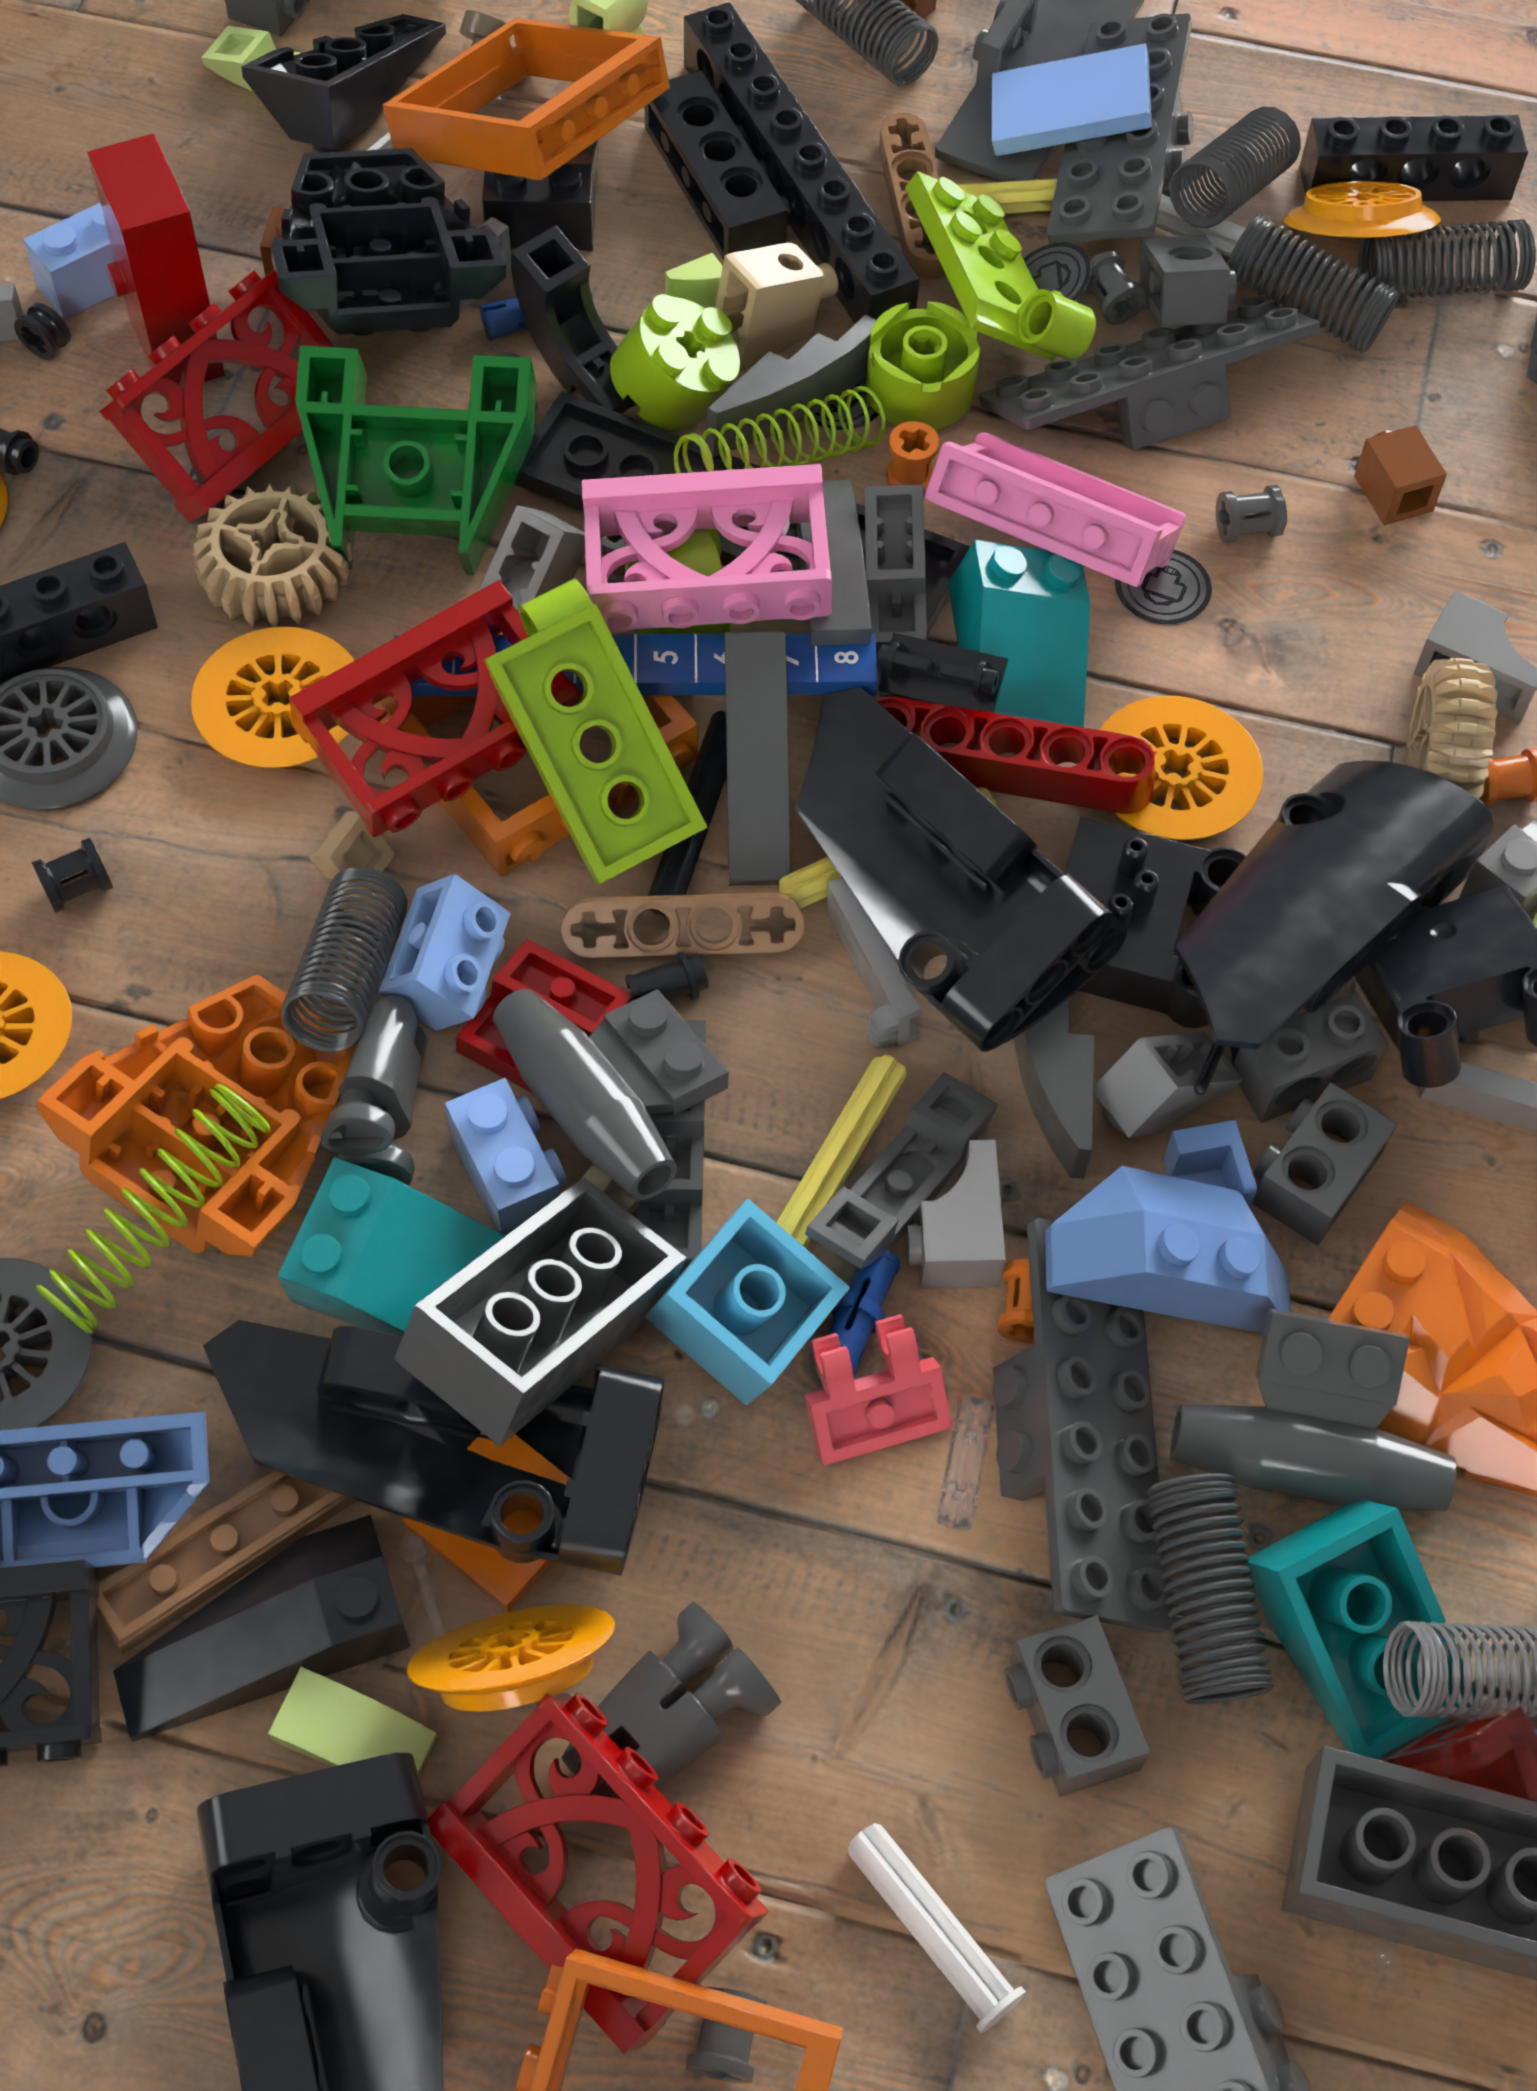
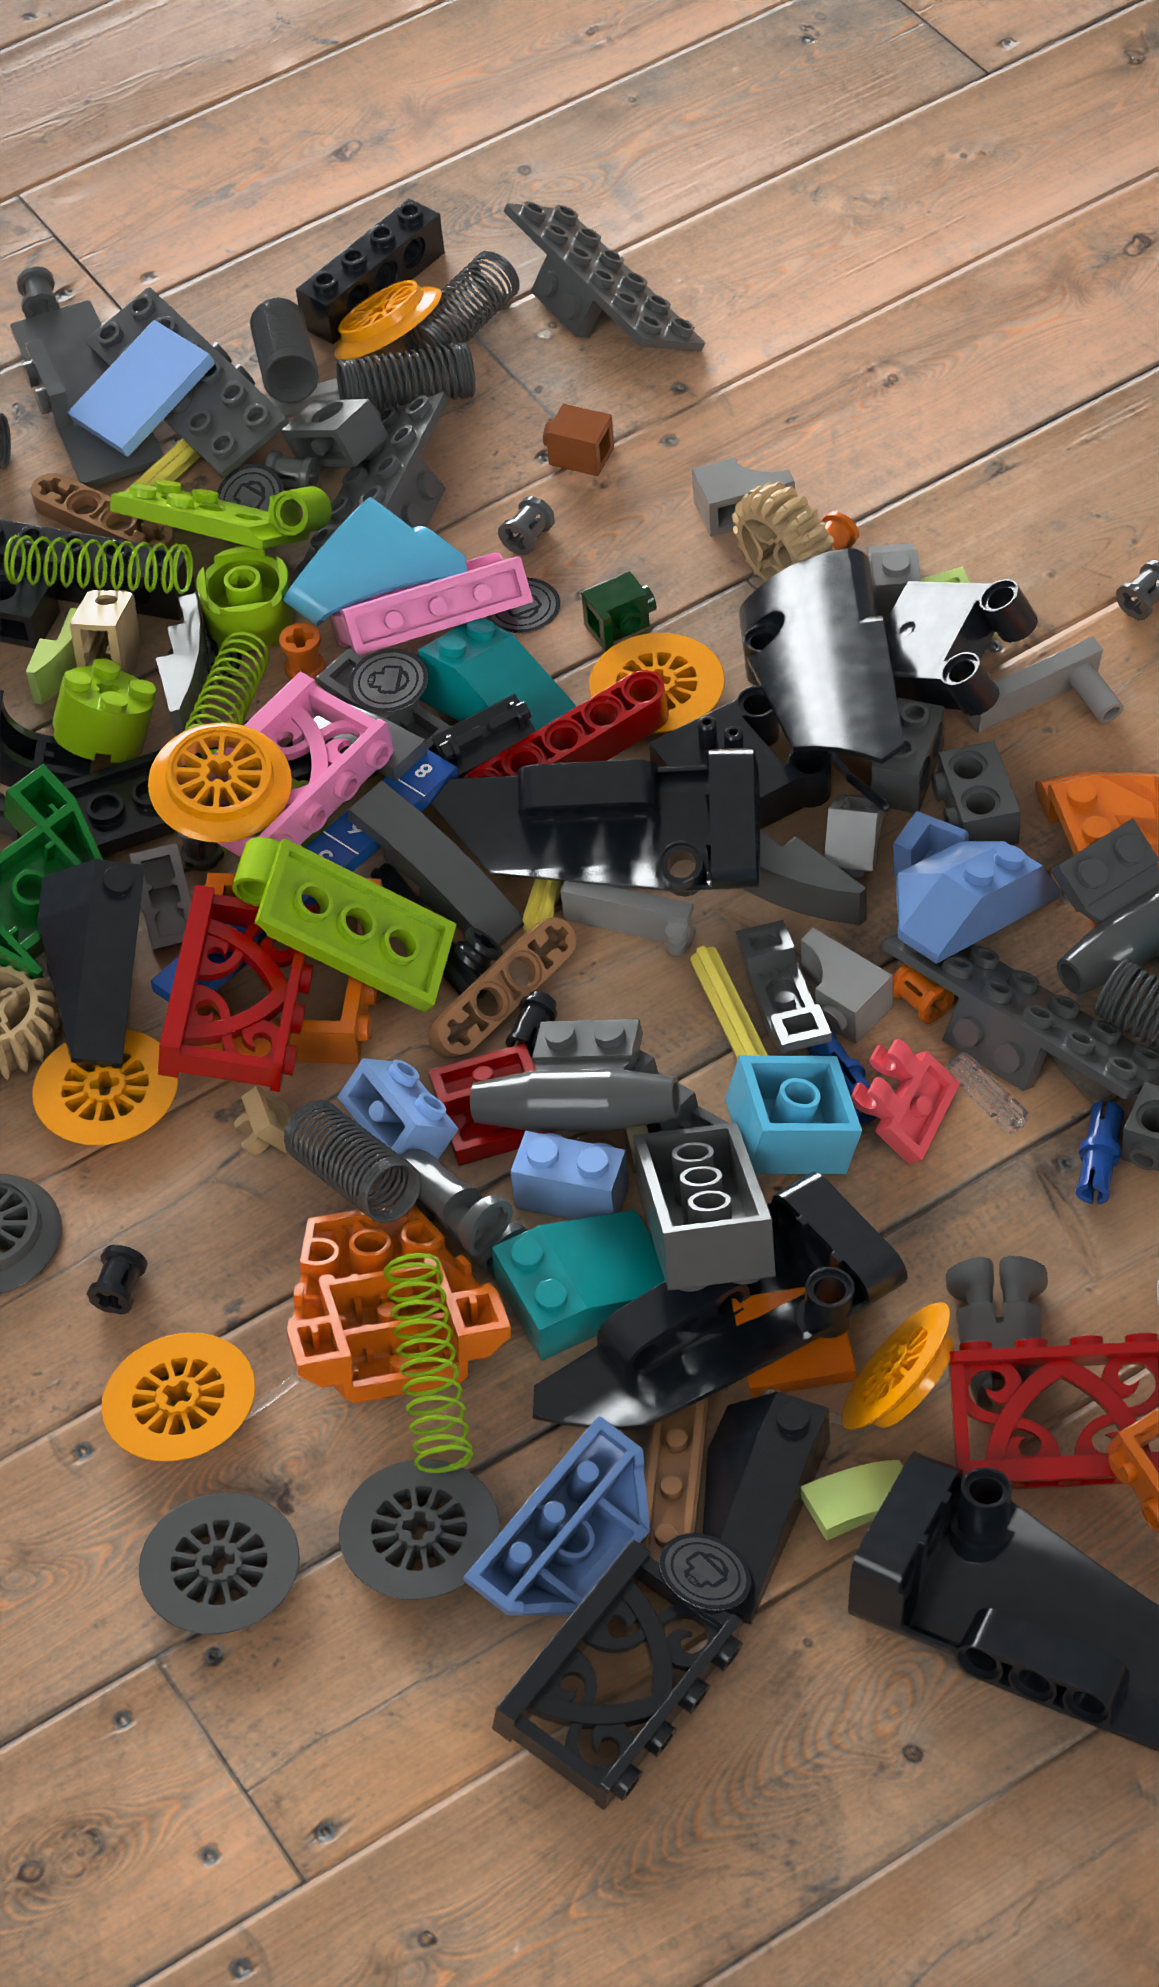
camera: 40 degrees left, 10 degrees down
none -> lime piece [4,535,193,595]
none -> black wedge [37,859,145,1068]
none -> light orange piece [148,723,292,843]
none -> medium azure panel [284,497,467,626]
none -> sticker [348,649,428,712]
none -> black bush [453,927,504,974]
none -> dark green brick [581,571,657,652]
none -> sticker [660,1533,752,1610]
none -> blue pin [1076,1101,1124,1204]

